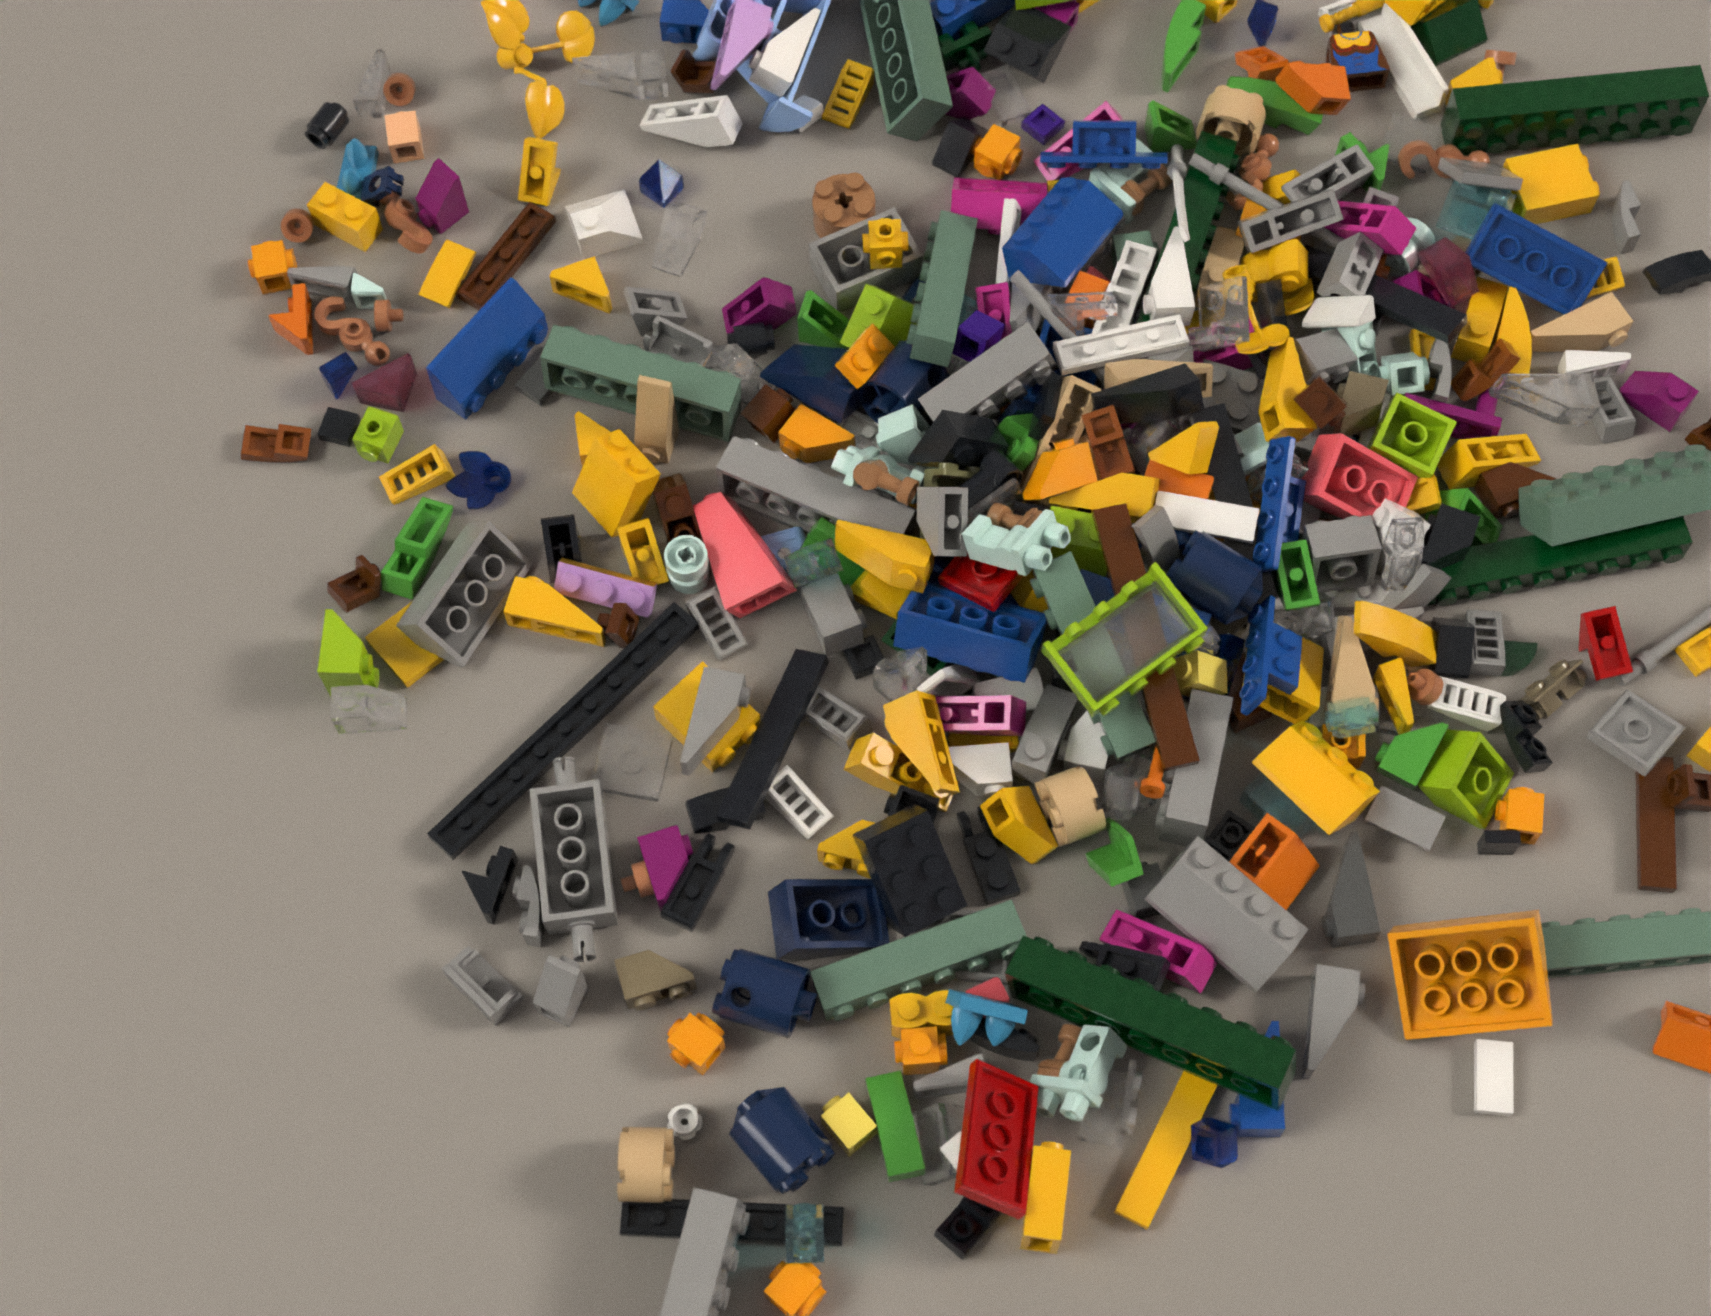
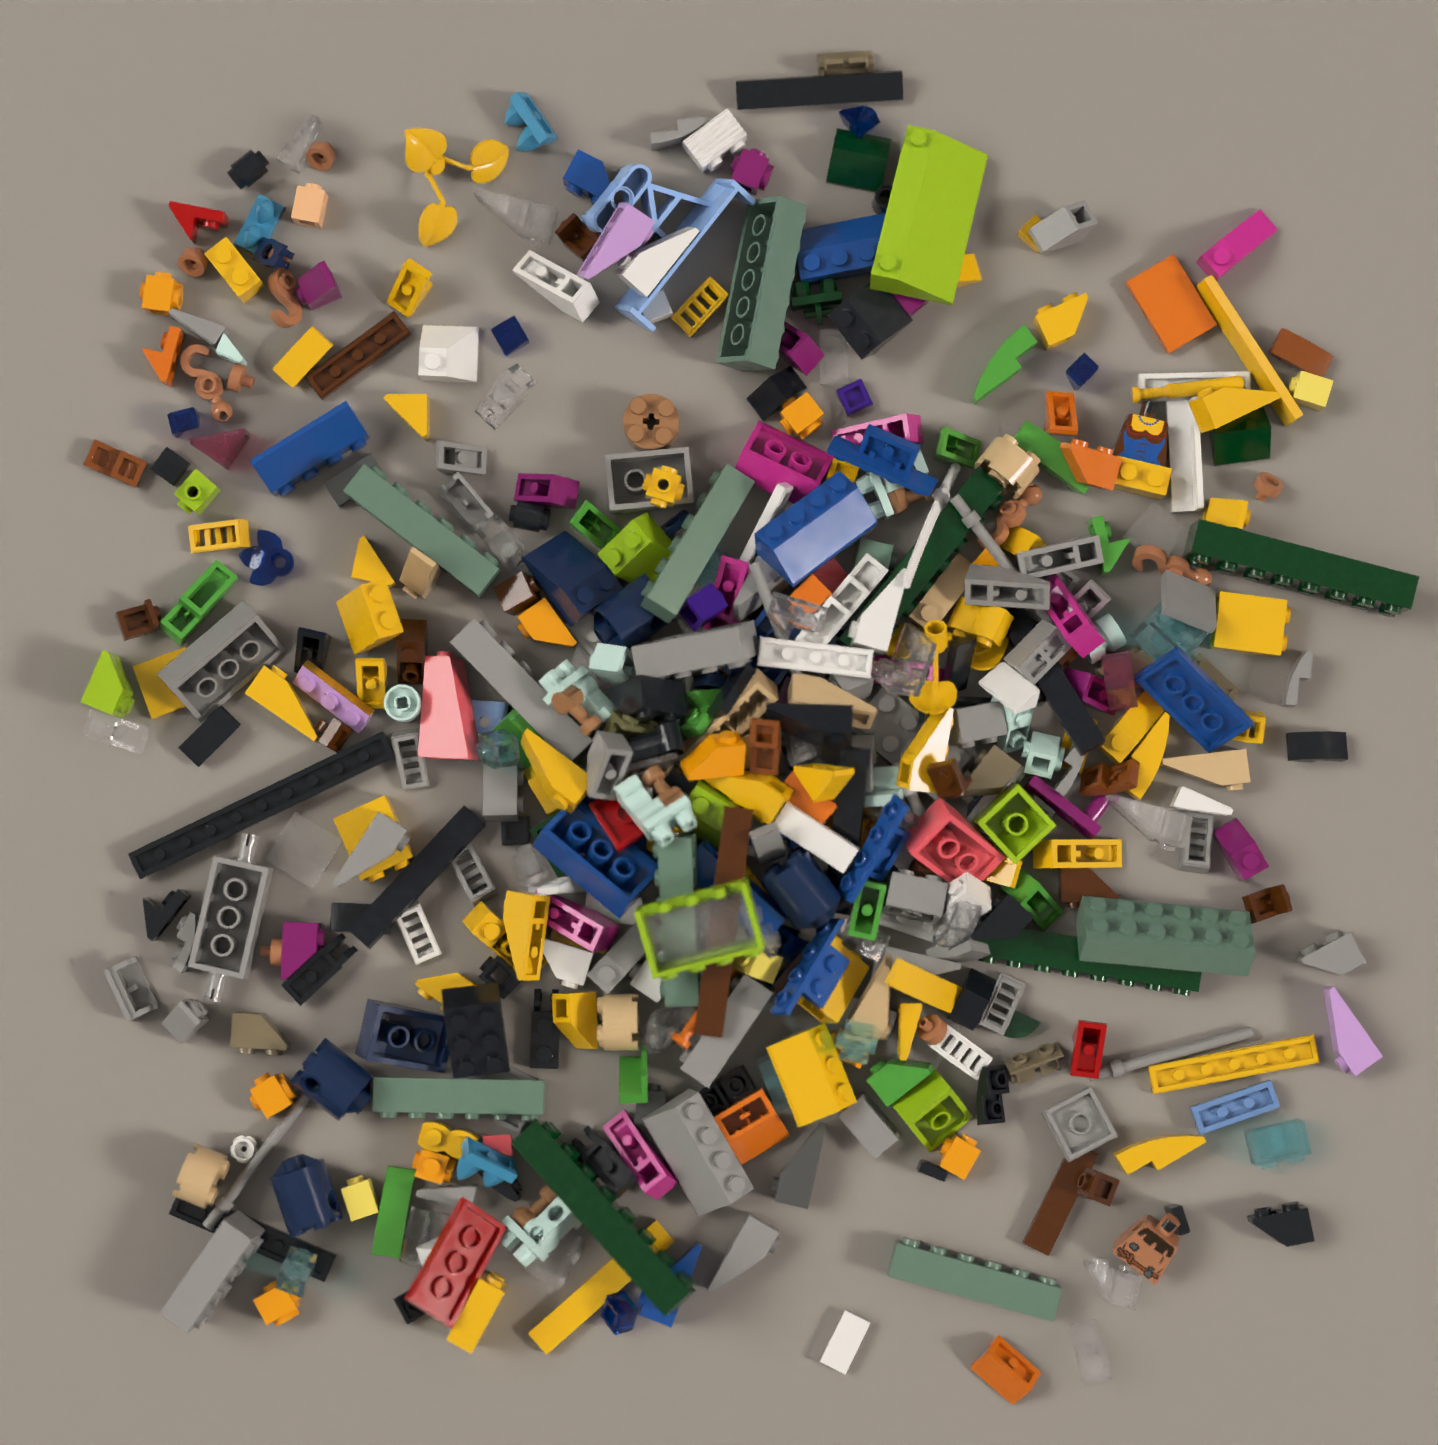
camera: 15 degrees right, 20 degrees up
light orange plate [834,324,895,389] -> none
light orange slope [1387,910,1553,1040] -> none
none -> red slope [169,201,229,244]
none -> black slope [178,705,241,767]
none -> light grey bar [202,1093,311,1231]
none -> yellow brick [1114,456,1172,500]

